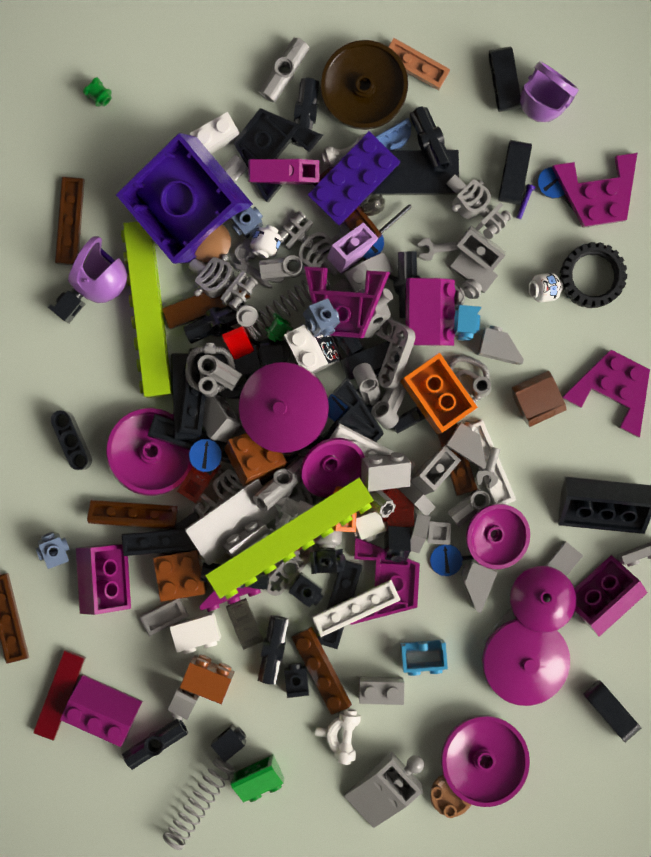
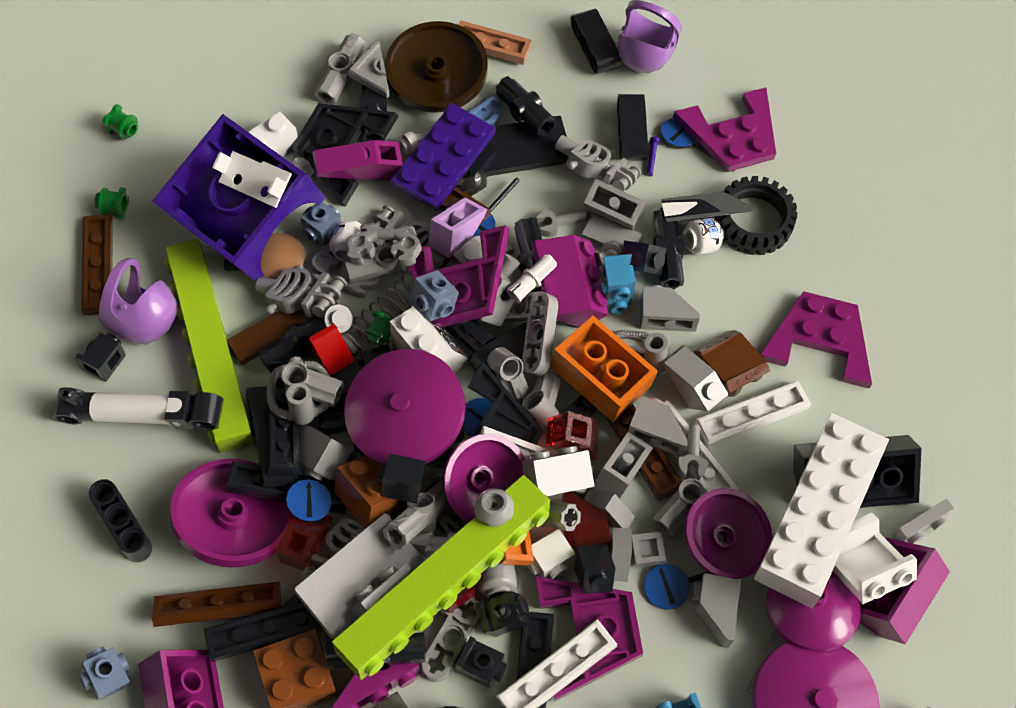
camera: 15 degrees left, 25 degrees down
none -> piece [52,387,224,430]
none -> green brick [95,187,129,219]
none -> white piece [212,151,292,208]
none -> light grey helmet [347,225,422,266]
none -> light grey tile [348,40,389,98]
none -> black brick [377,453,426,504]
none -> light grey plate [475,488,514,527]
none -> white axle [507,255,557,303]
none -> clear red slope [545,411,599,460]
none -> black brick [621,240,667,276]
none -> black piece [652,208,684,290]
none -> sticker [661,192,753,222]
none -> light grey slope [661,346,728,412]
none -> white tile [694,380,811,447]
none -> white brick [754,413,889,608]
none -> white panel [832,512,917,604]

